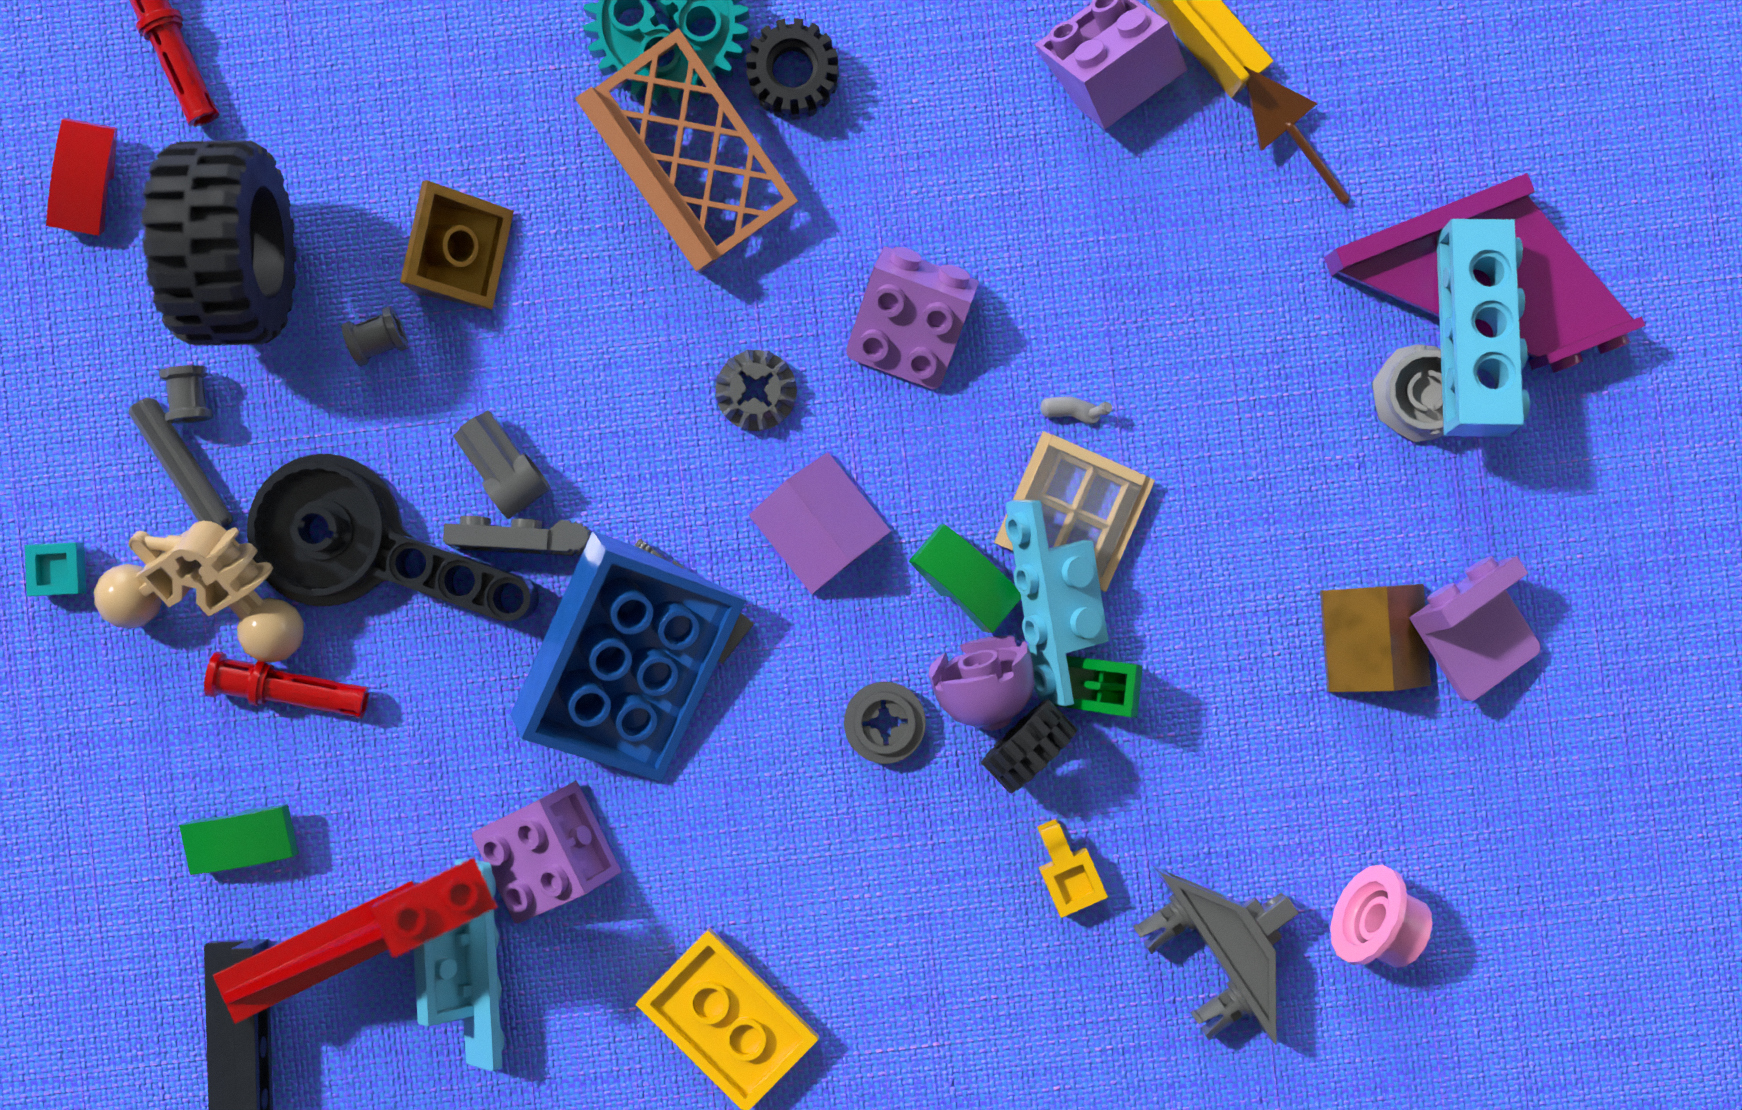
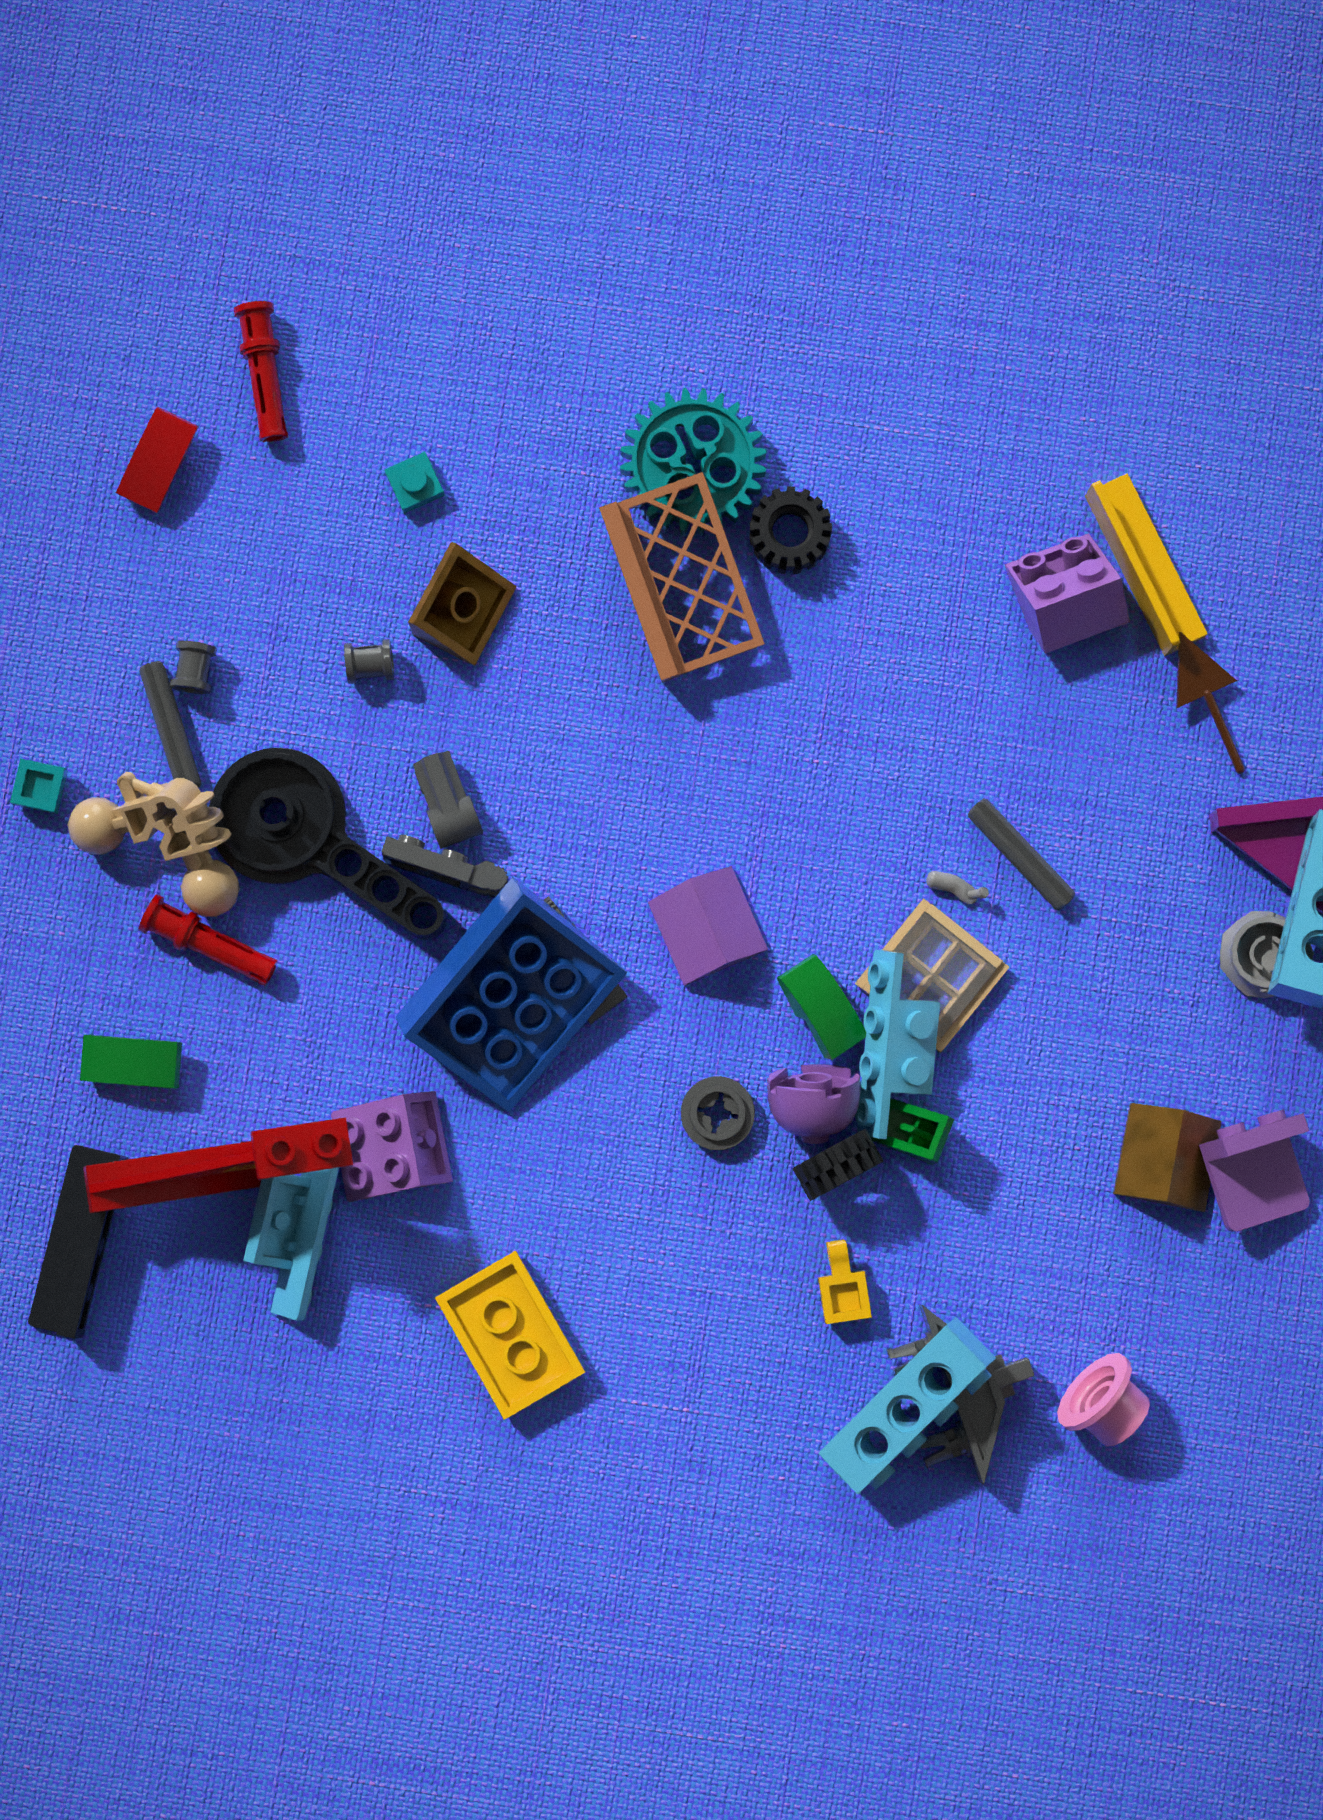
camera: 20 degrees right, 5 degrees down
black tyre [141,140,296,346] -> none
dark grey gear [715,349,797,431] -> none
medium lavender bracket [846,246,979,389] -> none
none -> teal plate [384,451,445,514]
none -> medium azure brick [818,1317,996,1495]
none -> dark grey axle [968,798,1075,910]

